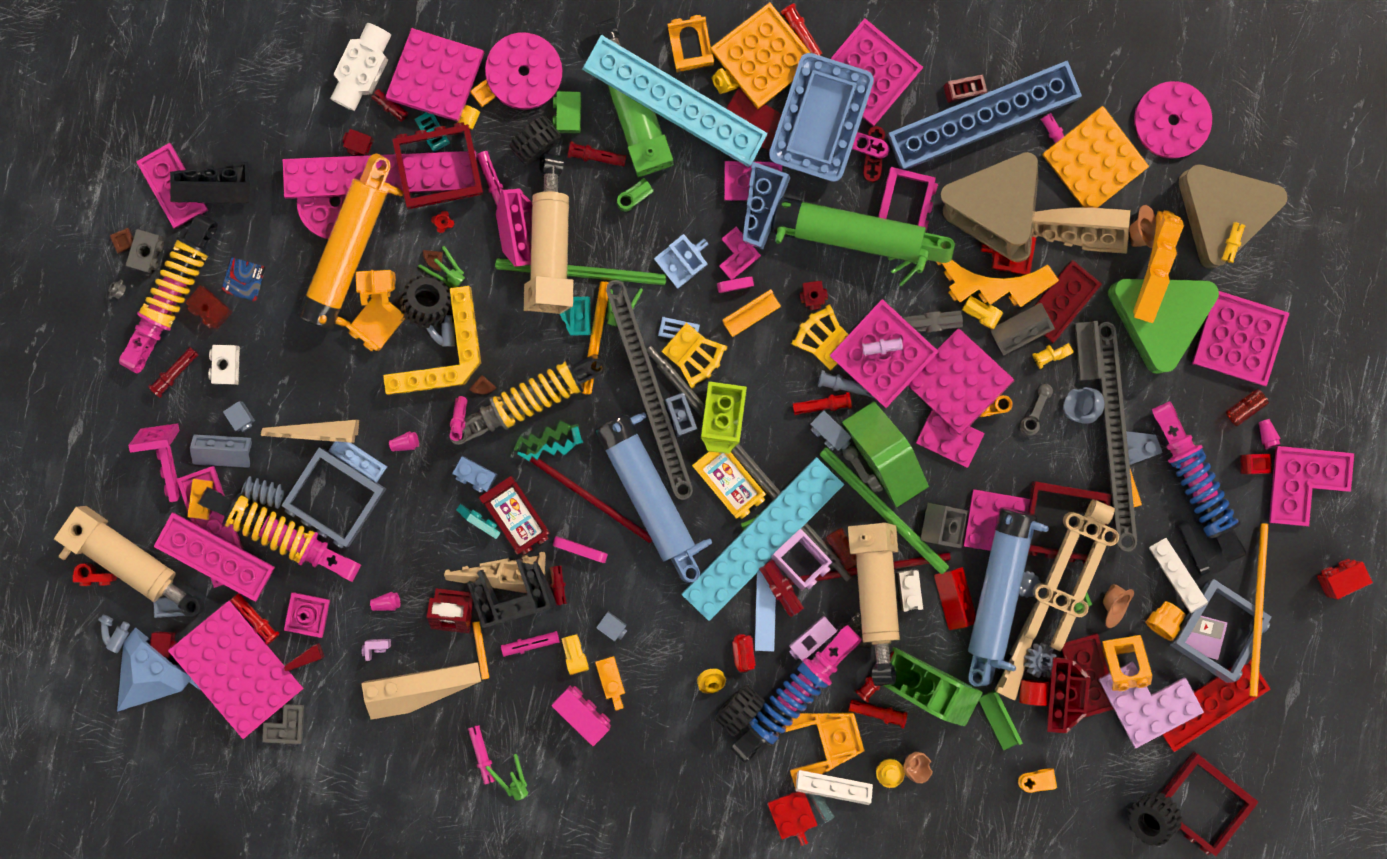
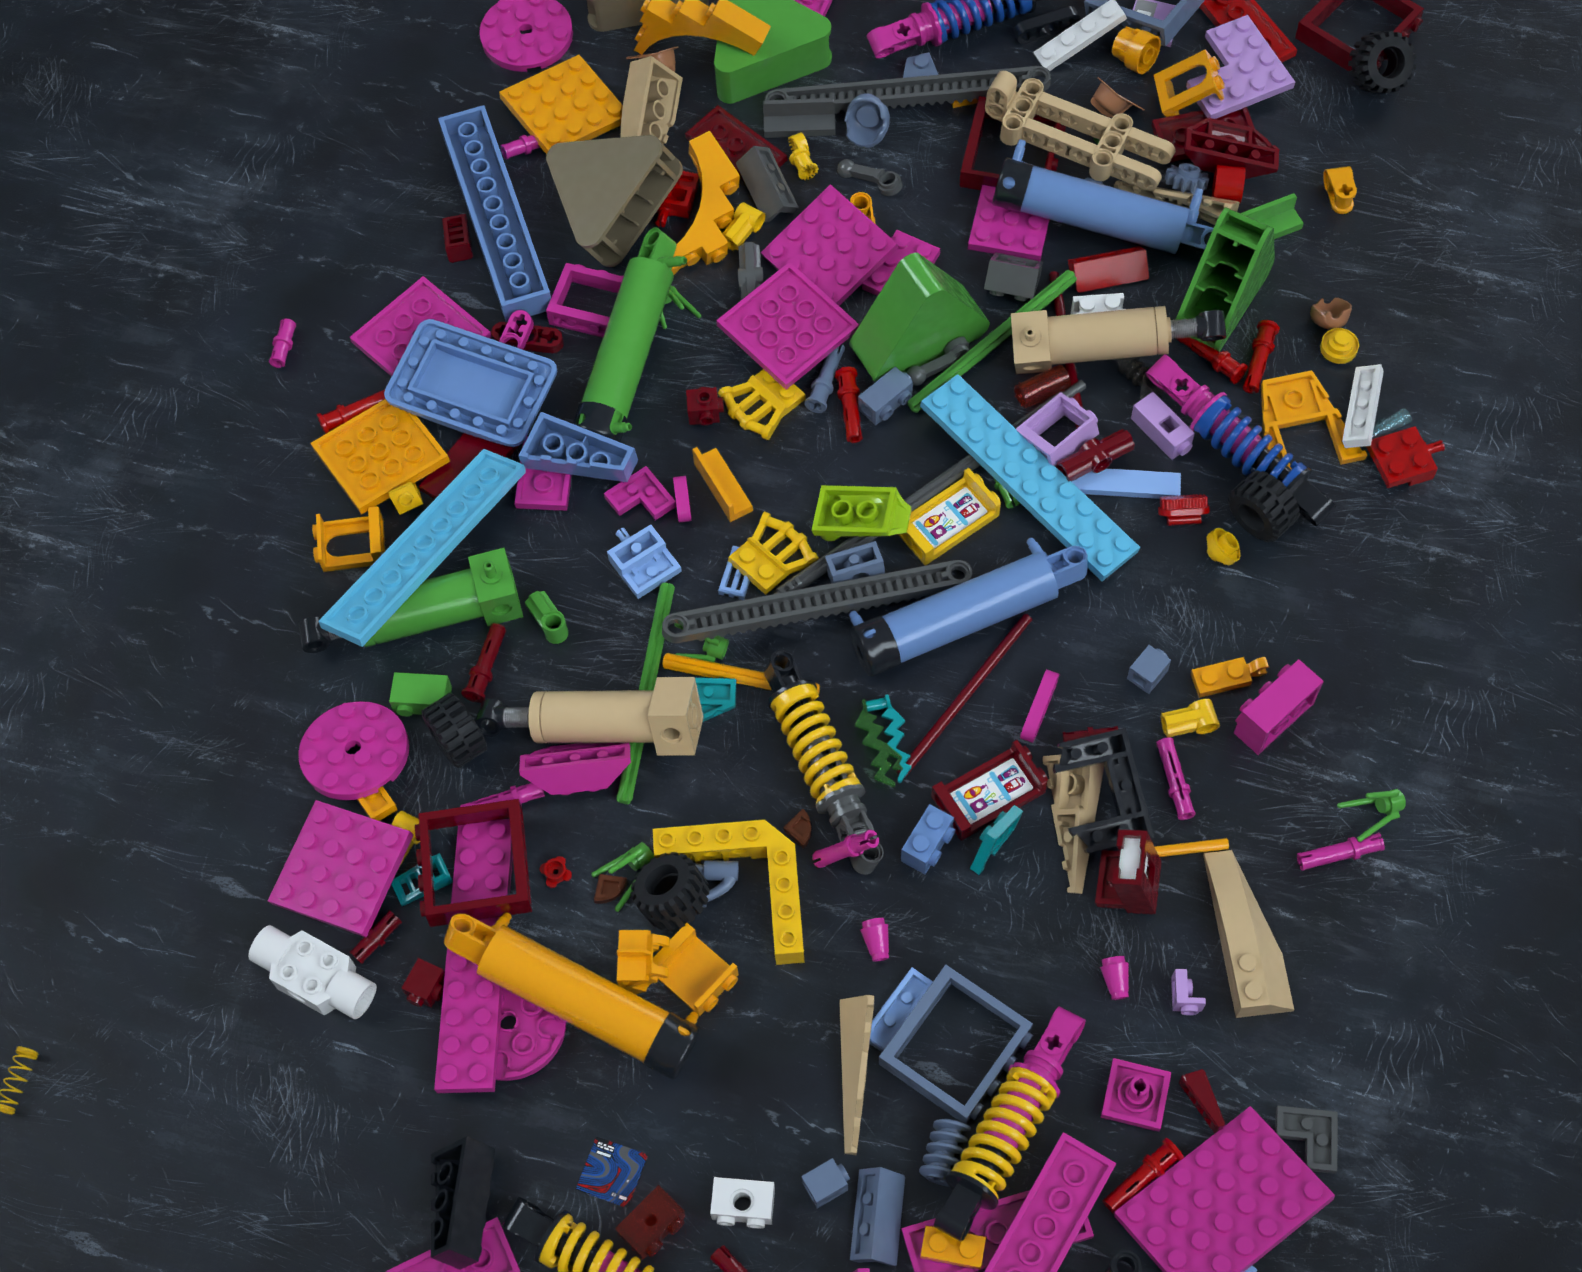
camera: 90 degrees left, 25 degrees down
lavender pin [862,338,903,356] -> none

